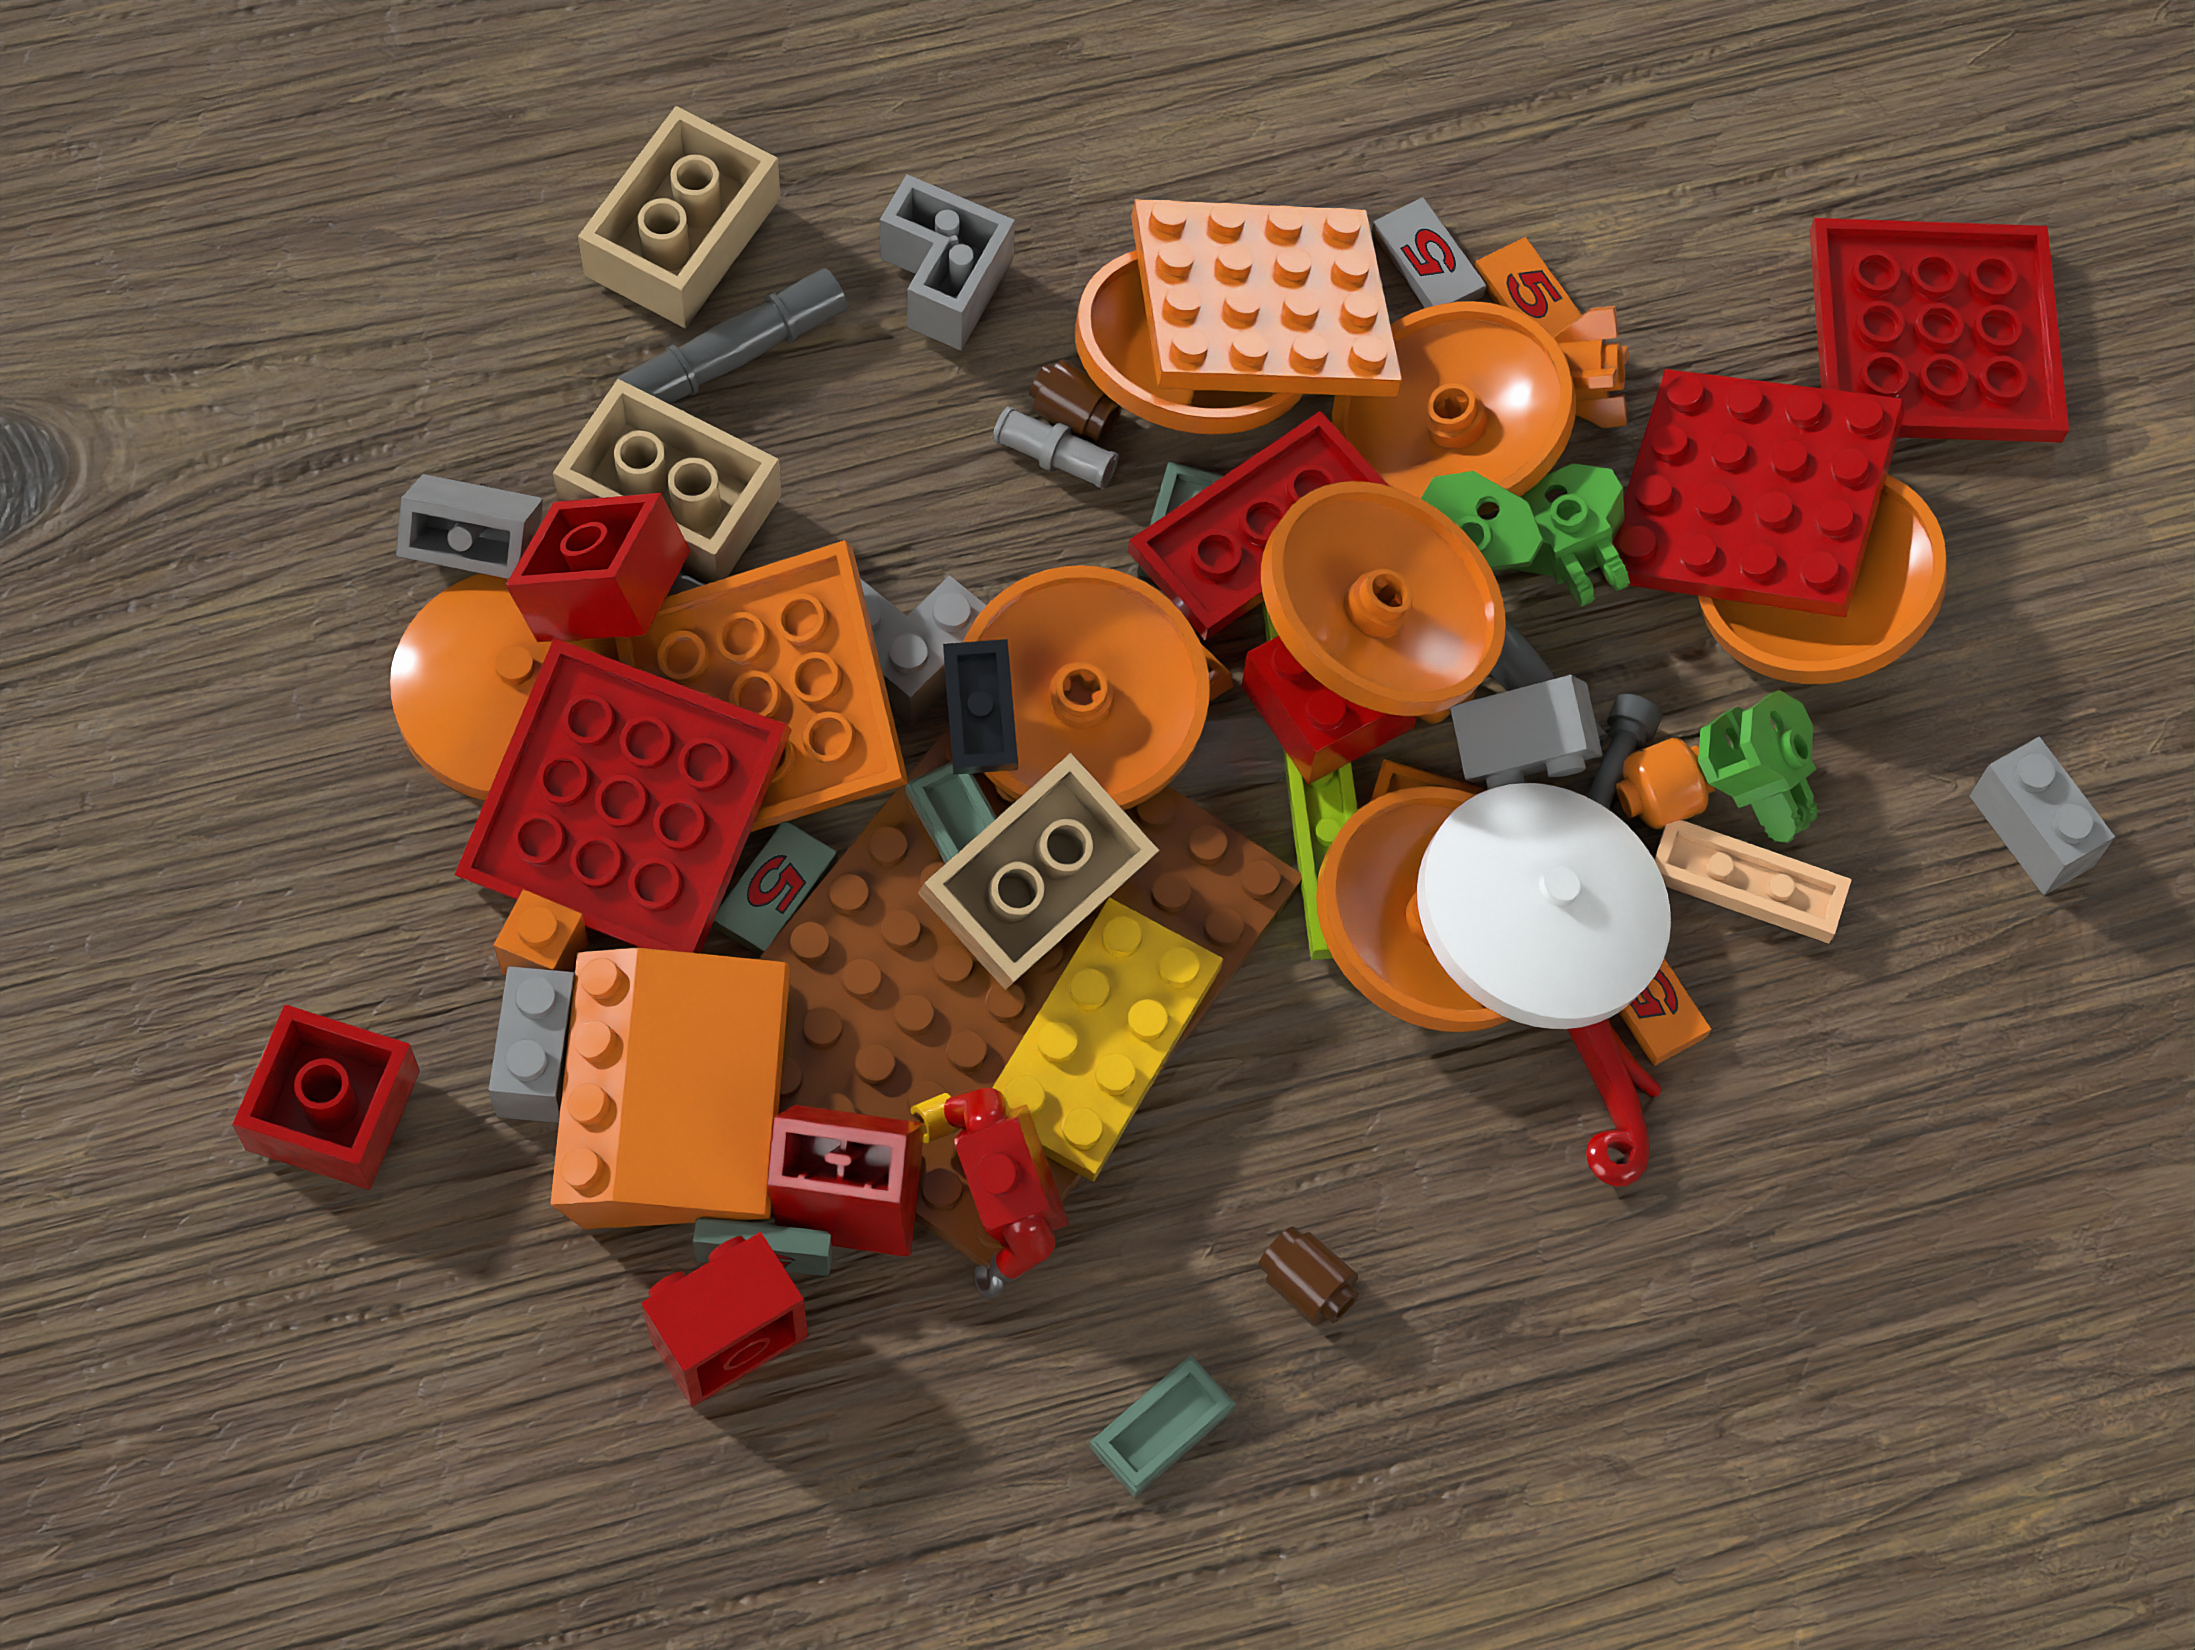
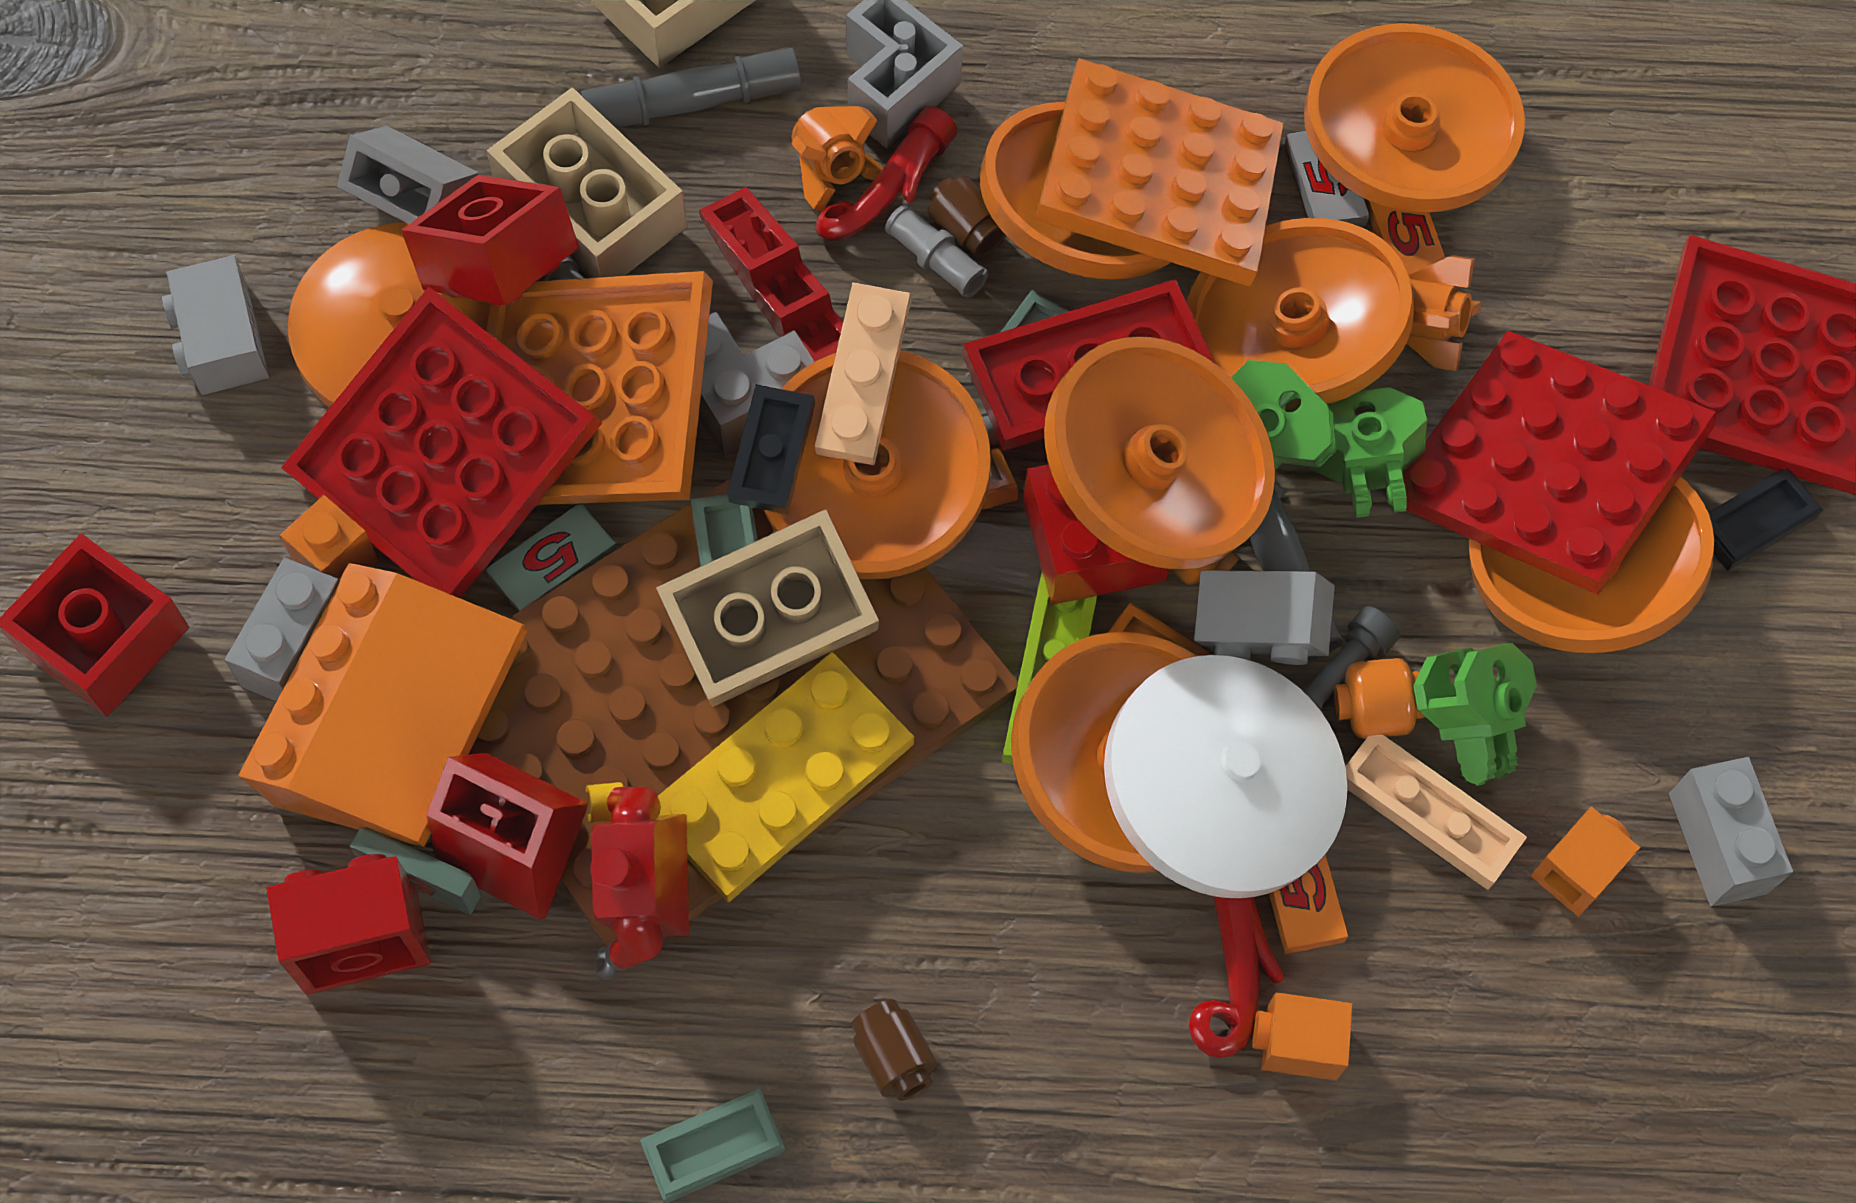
camera: 20 degrees right, 0 degrees up
none -> light grey brick [162,255,269,395]
none -> red slope [699,187,844,361]
none -> orange brick [791,106,883,212]
none -> red plant [815,106,958,241]
none -> light nougat plate [815,283,911,465]
none -> orange brick [1252,992,1352,1081]
none -> orange dish [1304,24,1525,212]
none -> orange brick [1530,806,1641,917]
none -> black tile [1708,469,1823,571]

